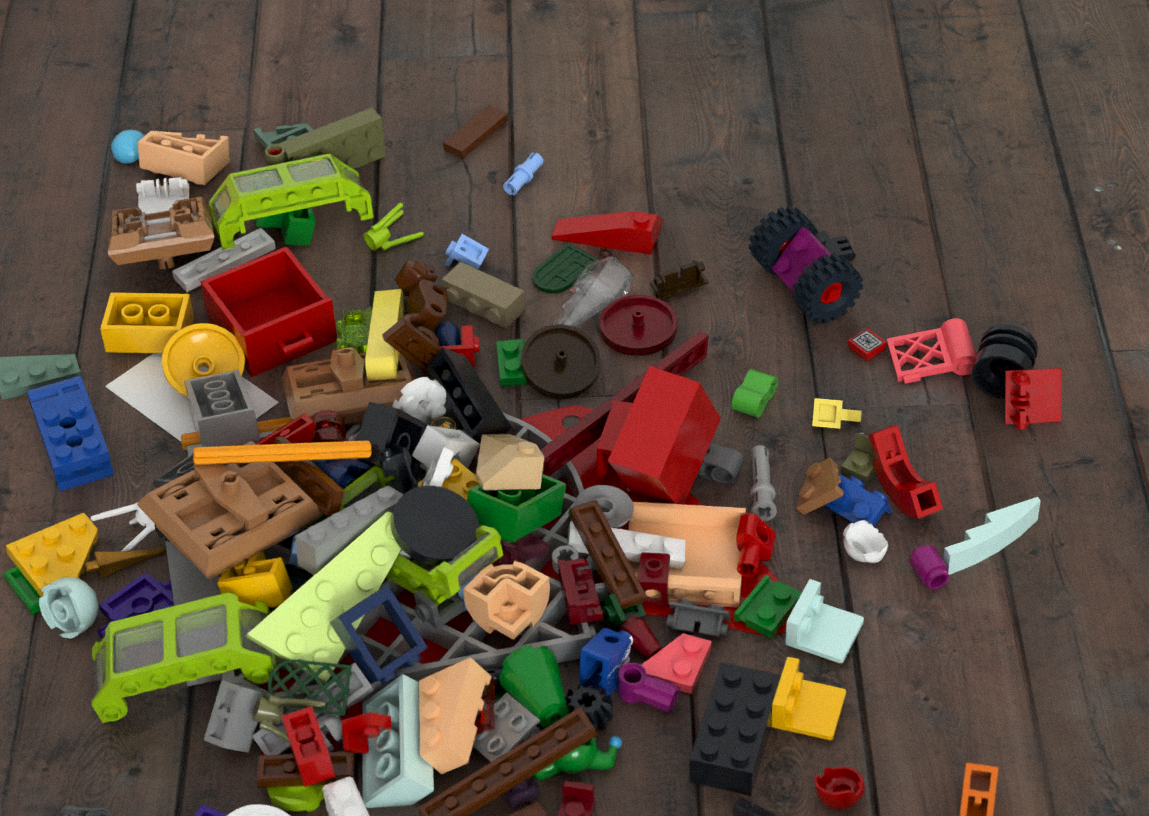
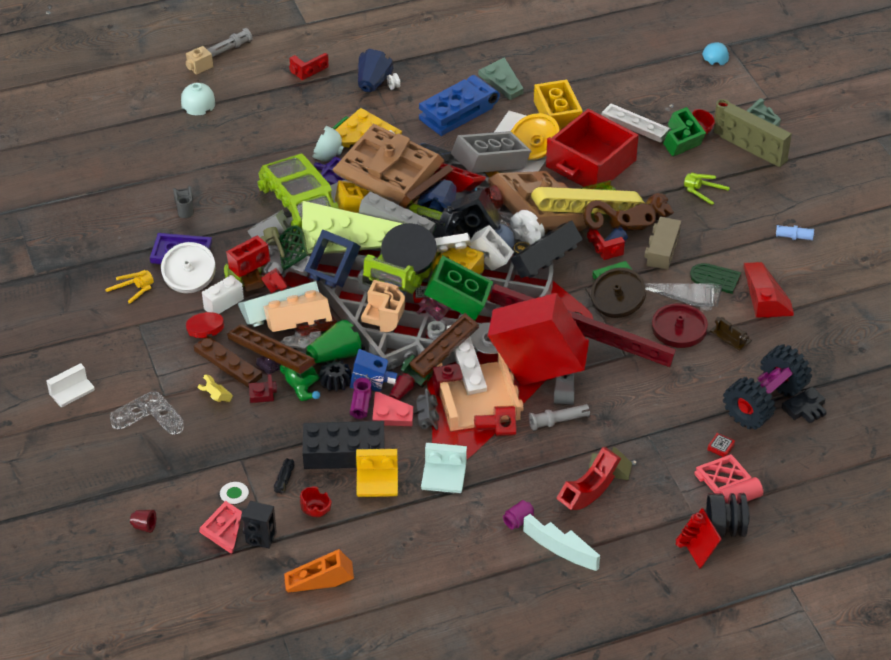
camera: 70 degrees right, 0 degrees up
medium nougat piece [108,197,214,269] -> none
white hinge [136,177,189,214] -> none
light nougat wedge [138,131,230,185] -> none
light orange axle [193,441,372,465] -> none
lime windscreen [209,154,374,250] -> none
reddish brown tile [382,318,442,377] -> none
reddish brown tile [443,104,508,158] -> none
light blue bracket [445,234,489,269] -> none
tan wedge [476,434,544,490] -> none
dark red hinge [558,559,603,625] -> none
bright green axle [731,368,778,418] -> none
green plate [734,575,802,639] -> none
medium nougat wing [796,458,844,515] -> none
light yellow plate [812,398,862,429] -> none
blue bracket [823,474,892,527] -> none
white hair [843,520,888,563] -> none

